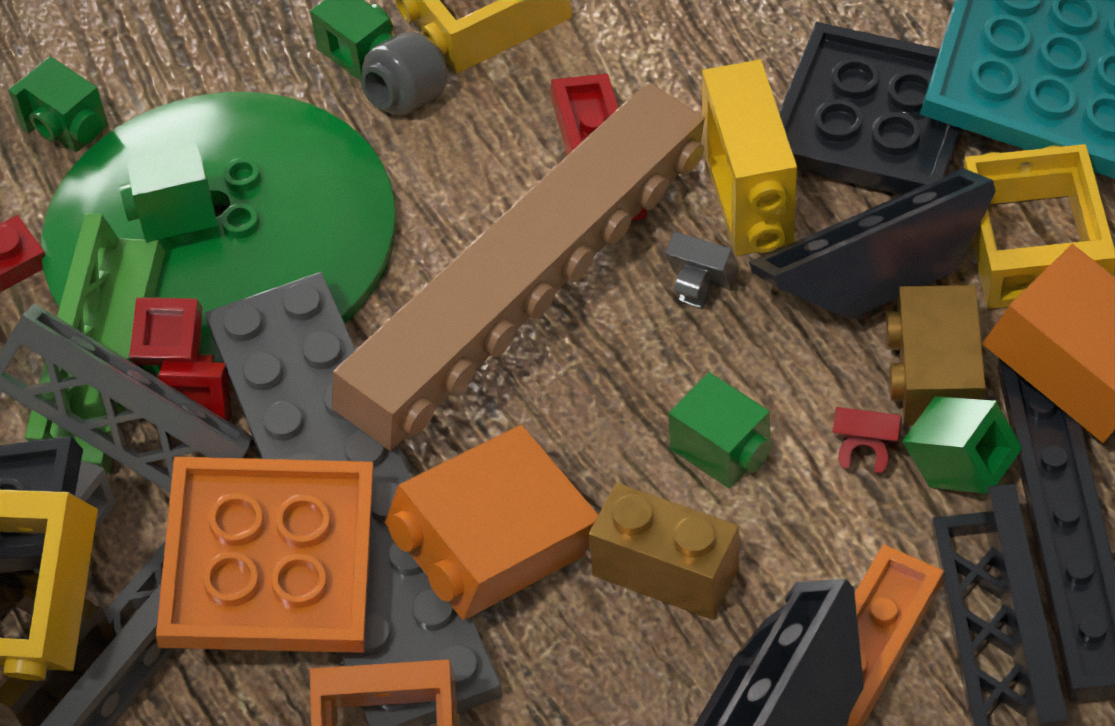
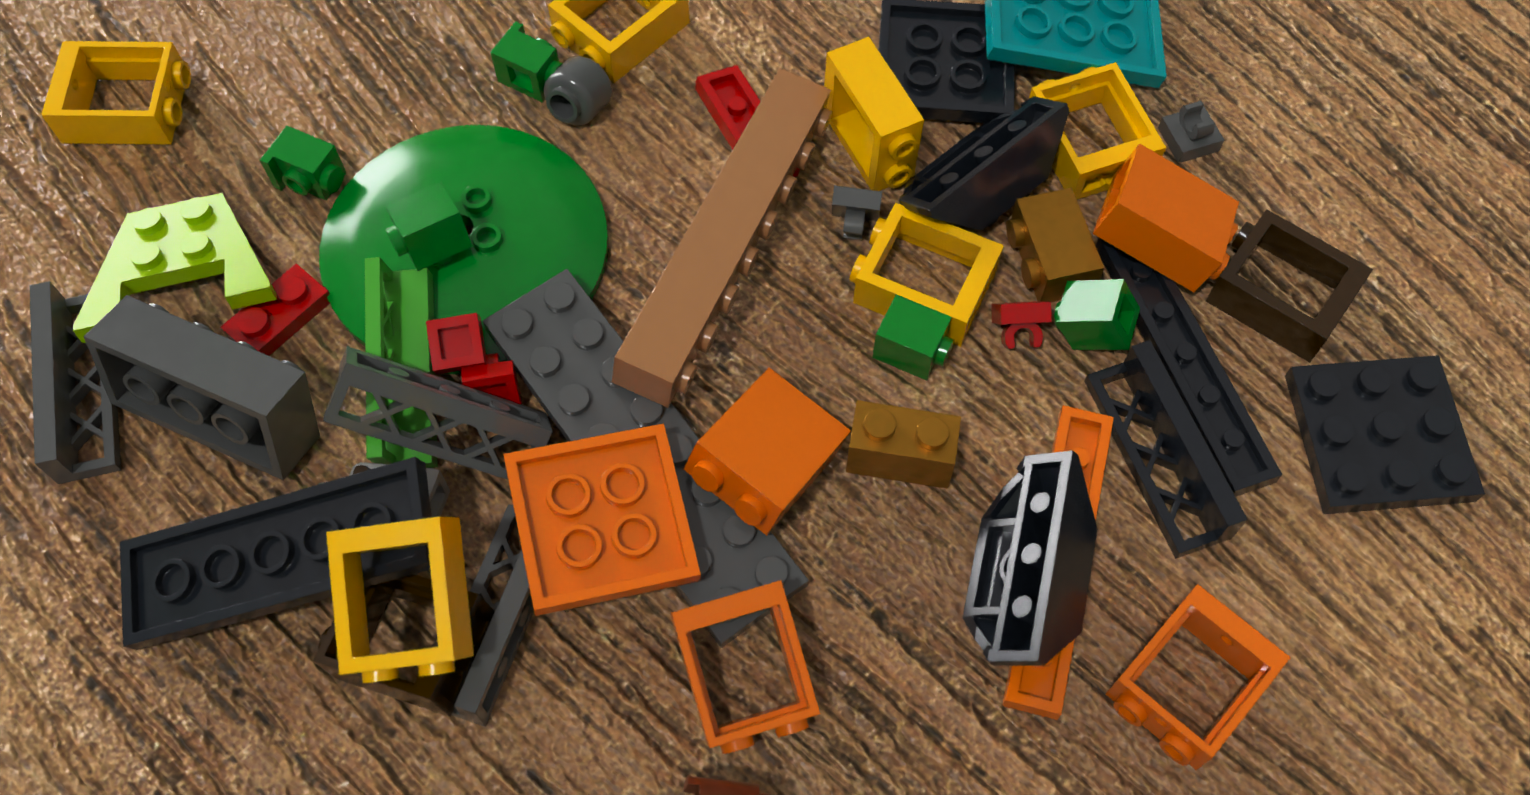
camera: 20 degrees left, 10 degrees up
none -> yellow window [849,202,1004,347]

